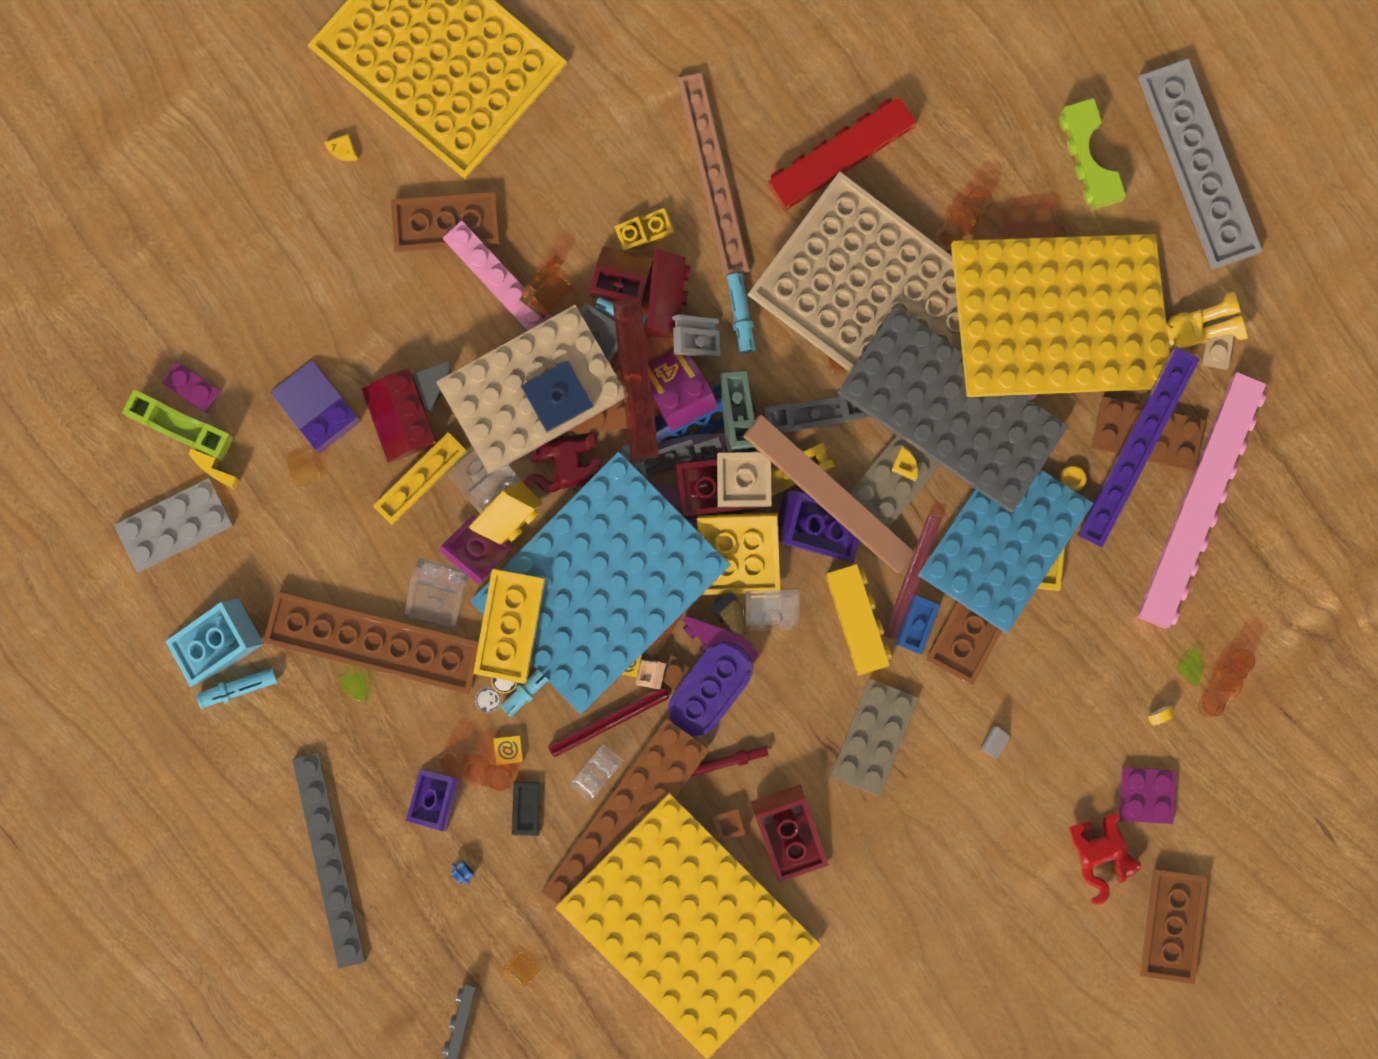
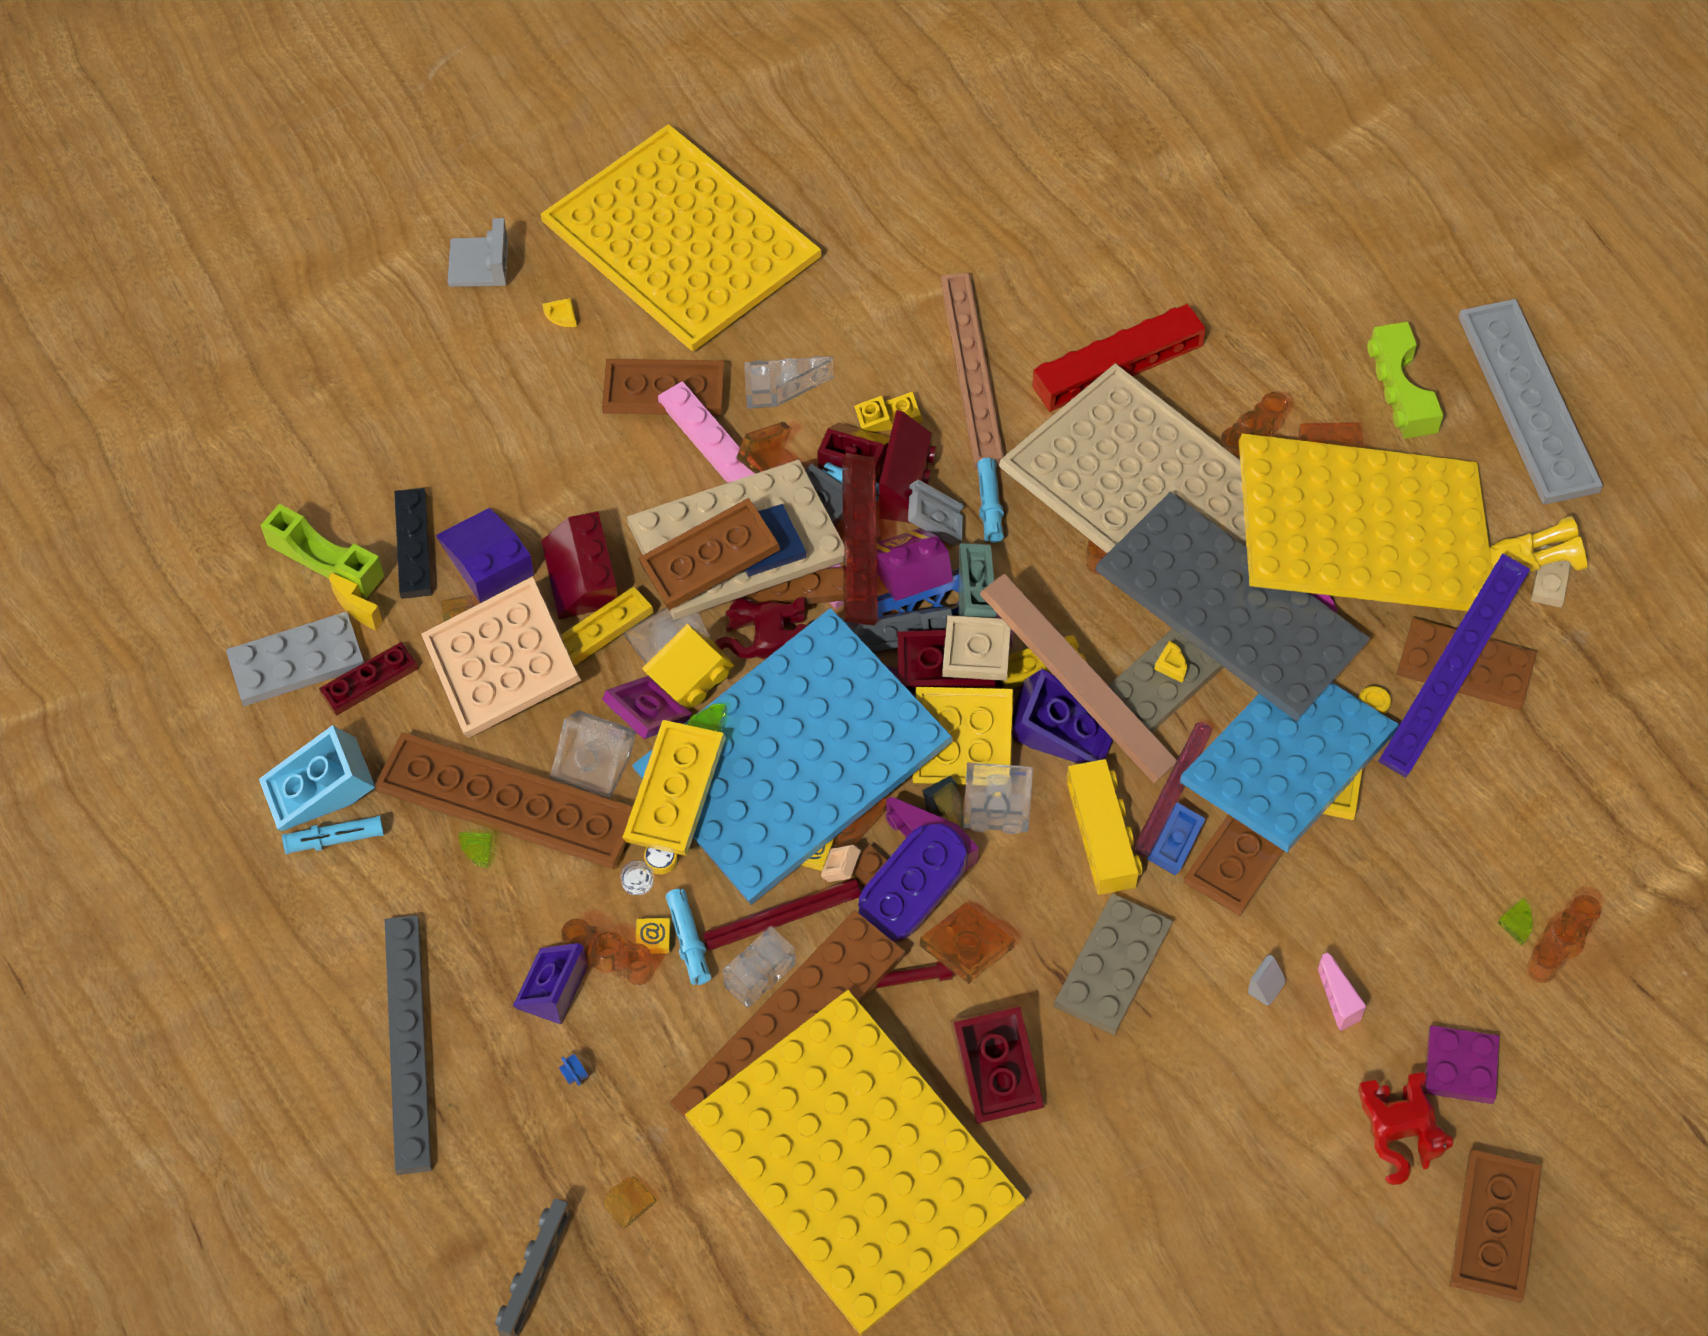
camera: 10 degrees right, 25 degrees down
magenta plate [162,362,221,413] -> none
dark grey slope [412,361,454,415] -> none
medium azure pin [500,668,549,718] -> none
pearl dark grey tile [512,782,541,836] -> none
dark orange plate [712,809,746,842] -> none
dark grey slope [763,396,871,433] -> none
bright pink brick [1136,372,1267,629] -> none
yellow tile [1147,705,1175,725] -> none
none -> dark red tile [319,642,418,716]
none -> black plate [394,488,432,599]
none -> light nougat plate [421,577,581,738]
none -> light grey bracket [448,218,508,287]
none -> dark orange plate [638,498,780,611]
none -> medium azure pin [665,889,711,985]
none -> clear neon green tile [687,704,727,732]
none -> clear slope [744,356,834,409]
none -> clear orange plate [919,903,1015,984]
none -> bright pink slope [1318,952,1366,1031]

